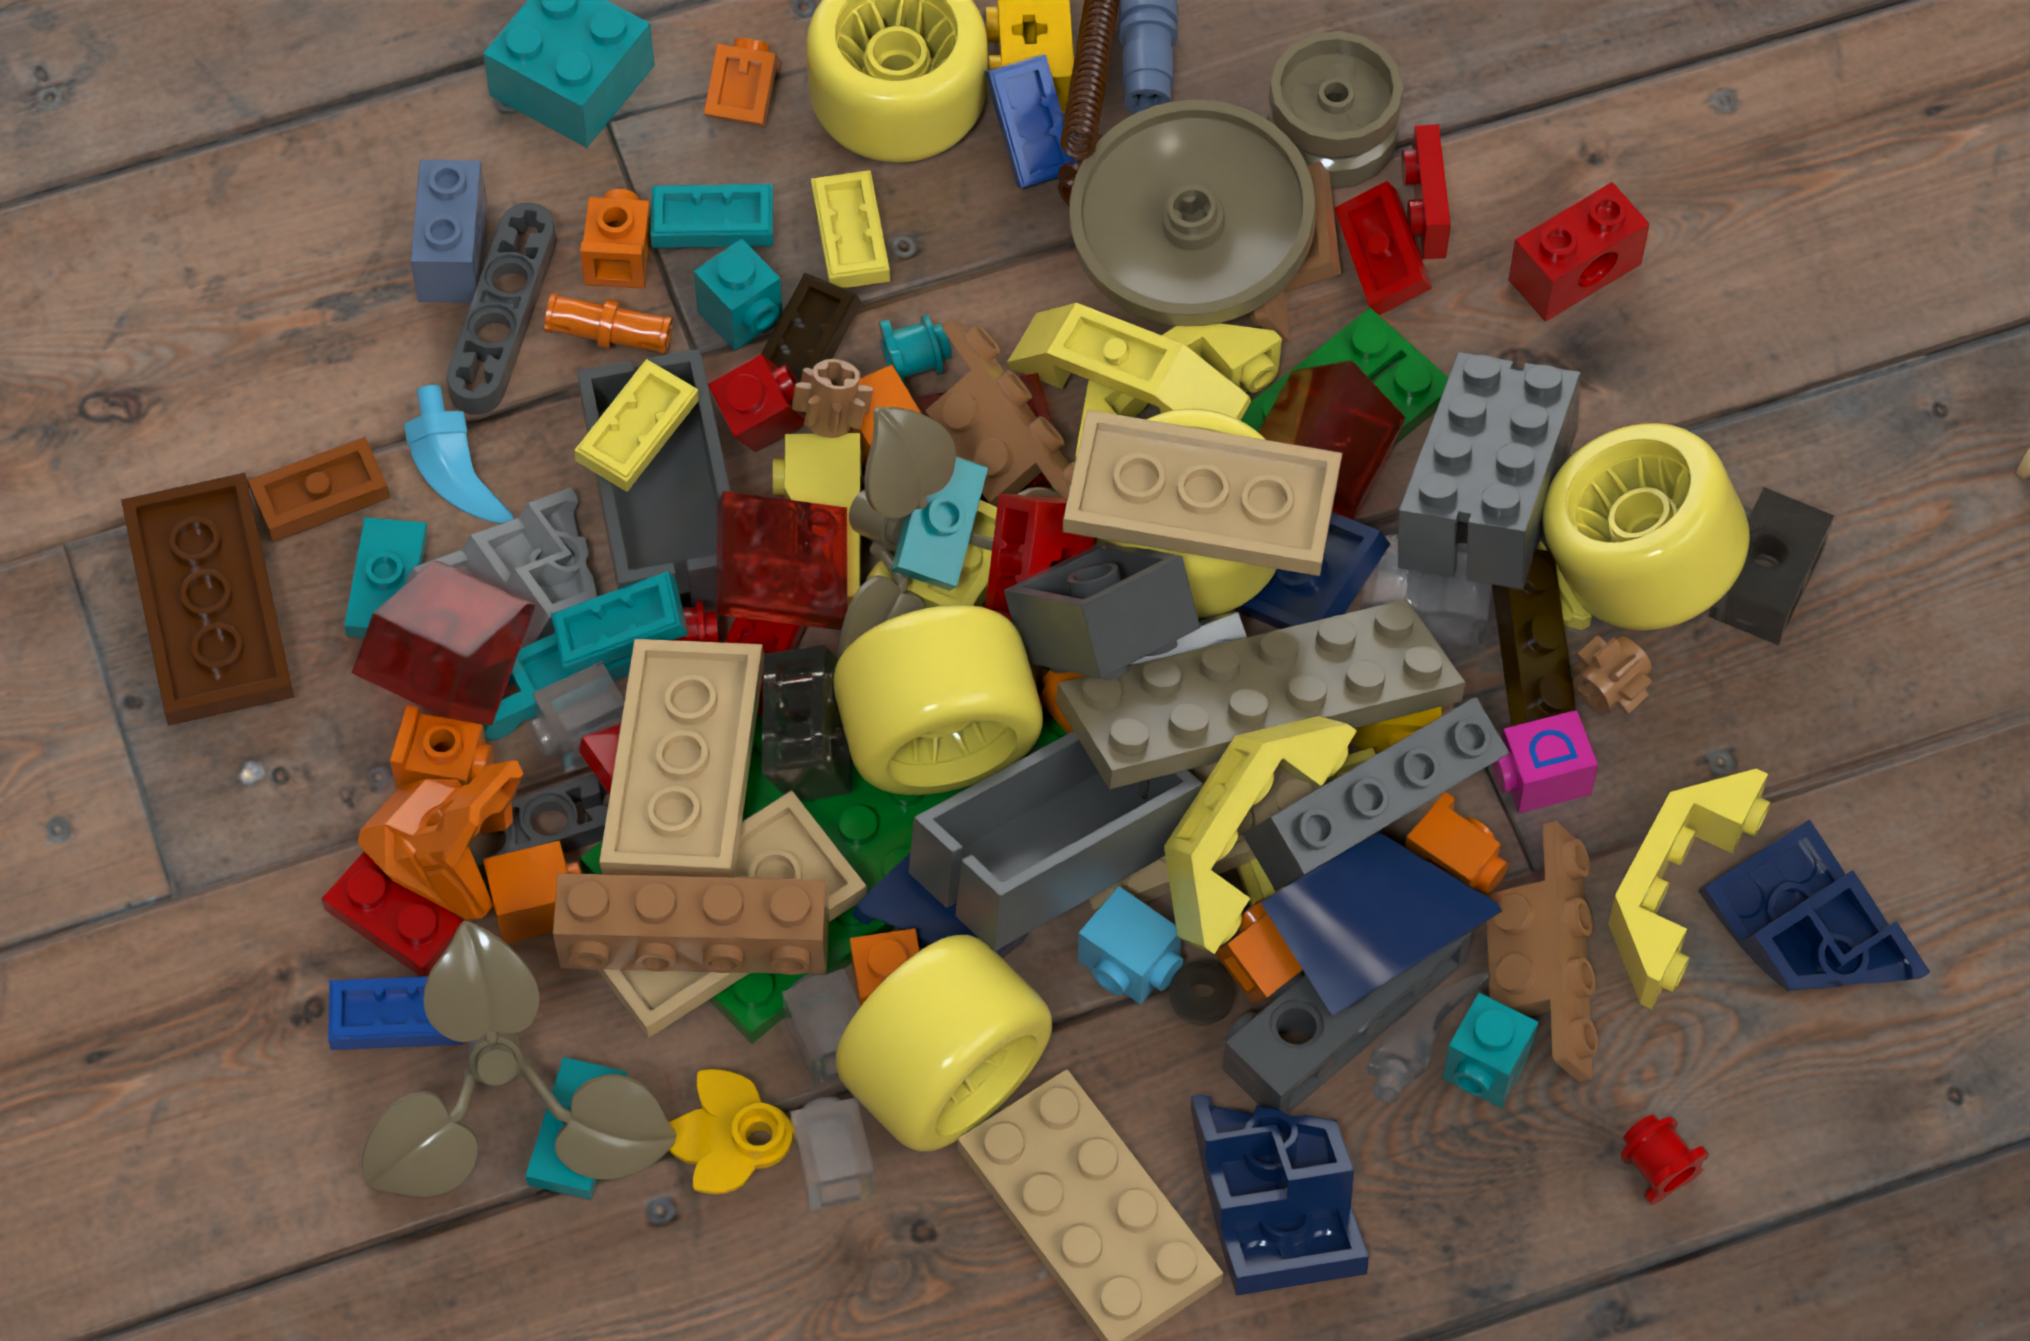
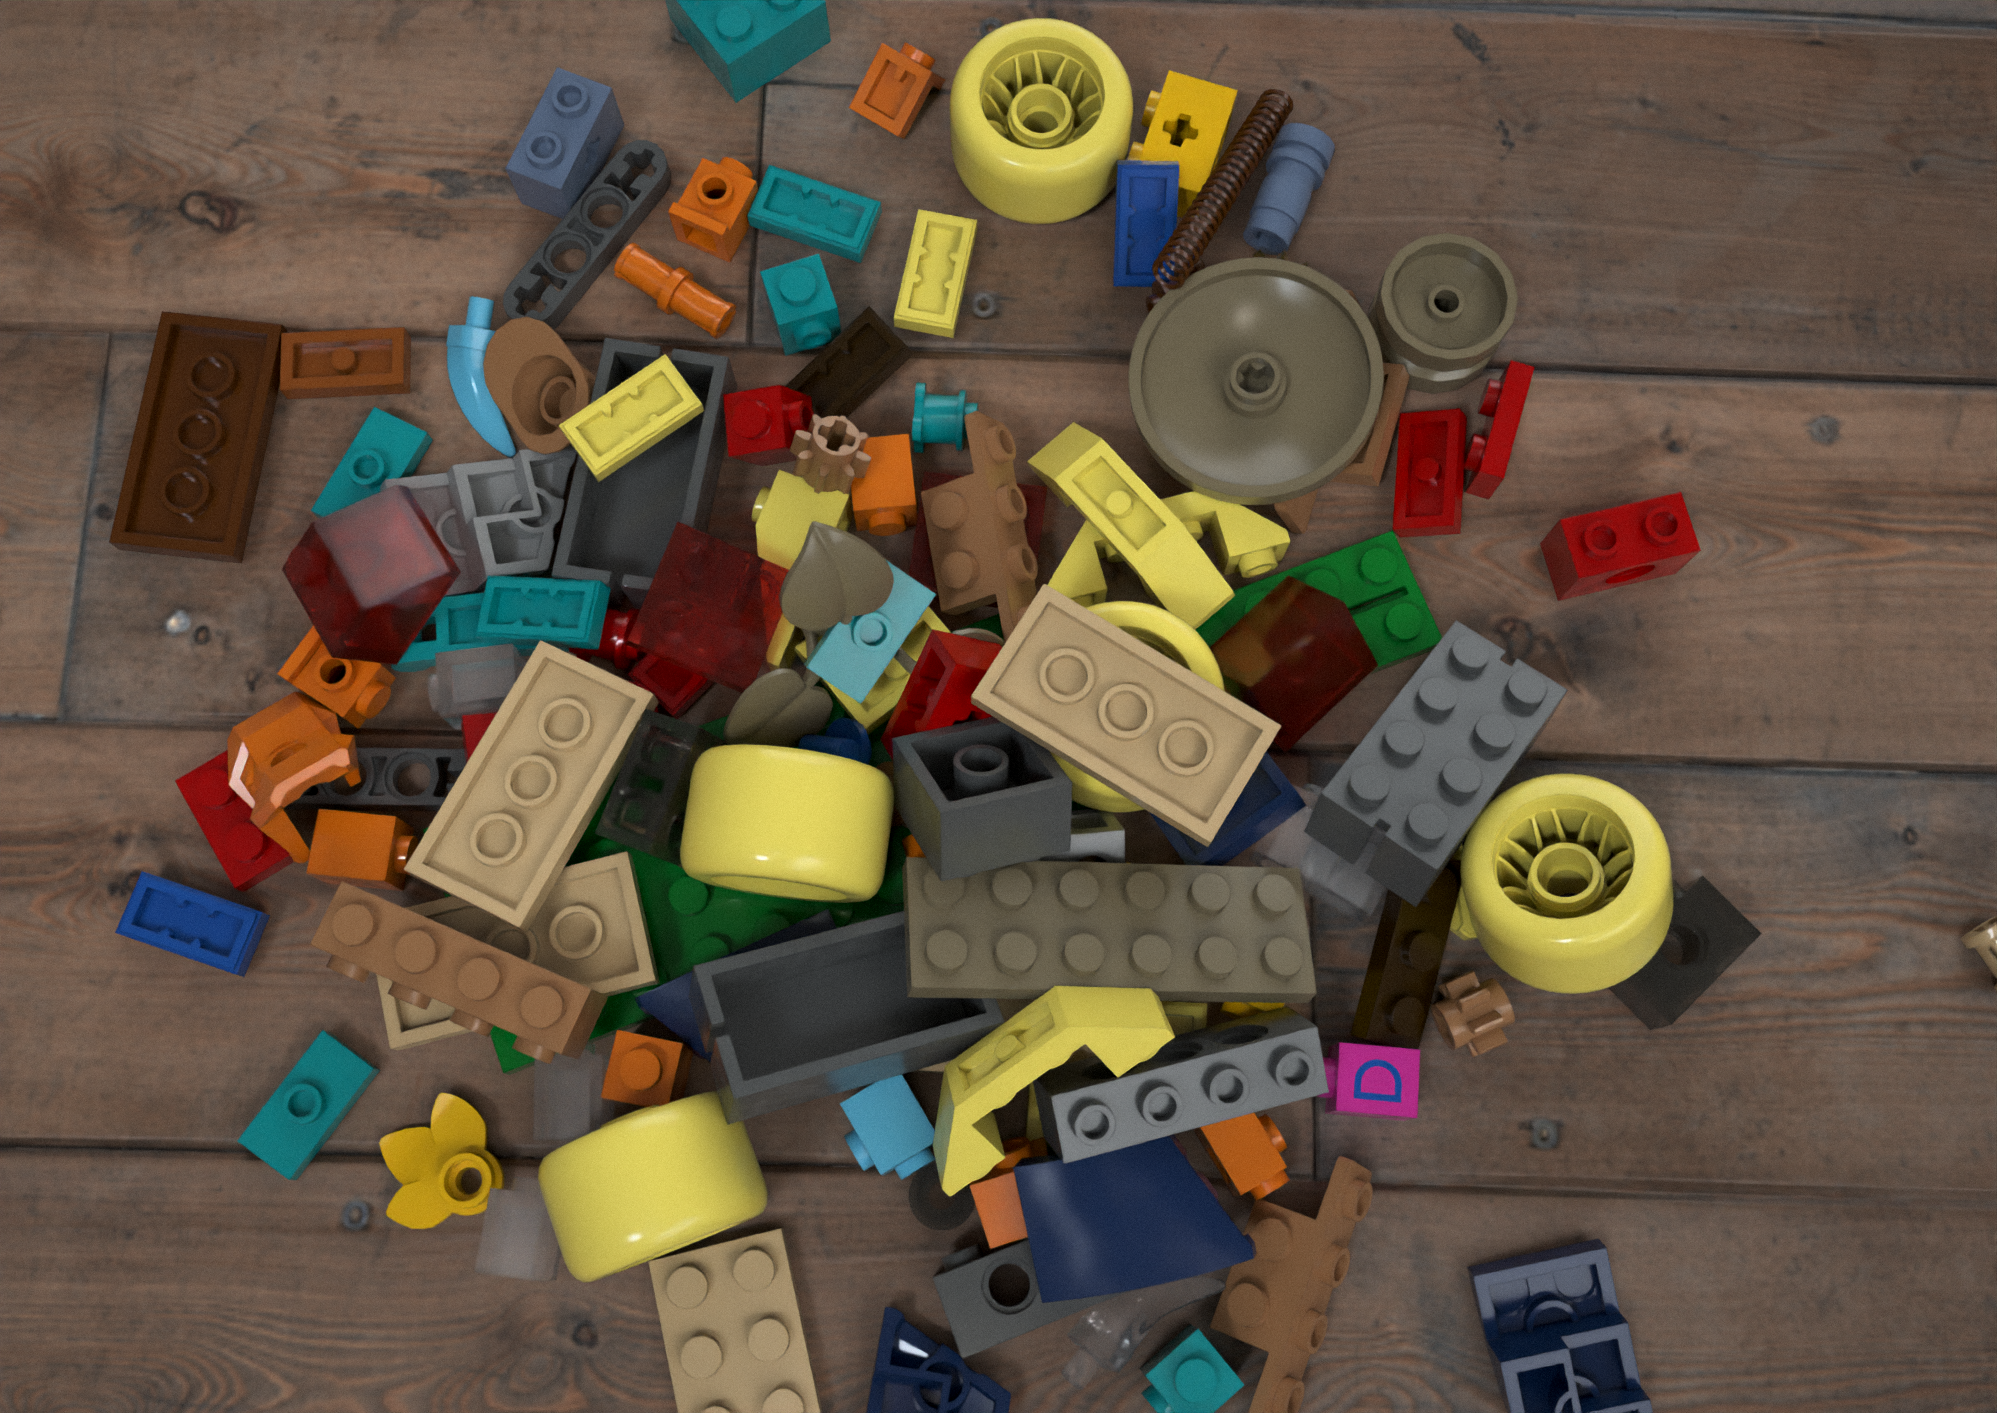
camera: 20 degrees right, 15 degrees up
dark tan plant [362,921,677,1197] -> none
light yellow slope [1608,768,1771,1009] -> none
none -> medium nougat piece [483,317,596,455]

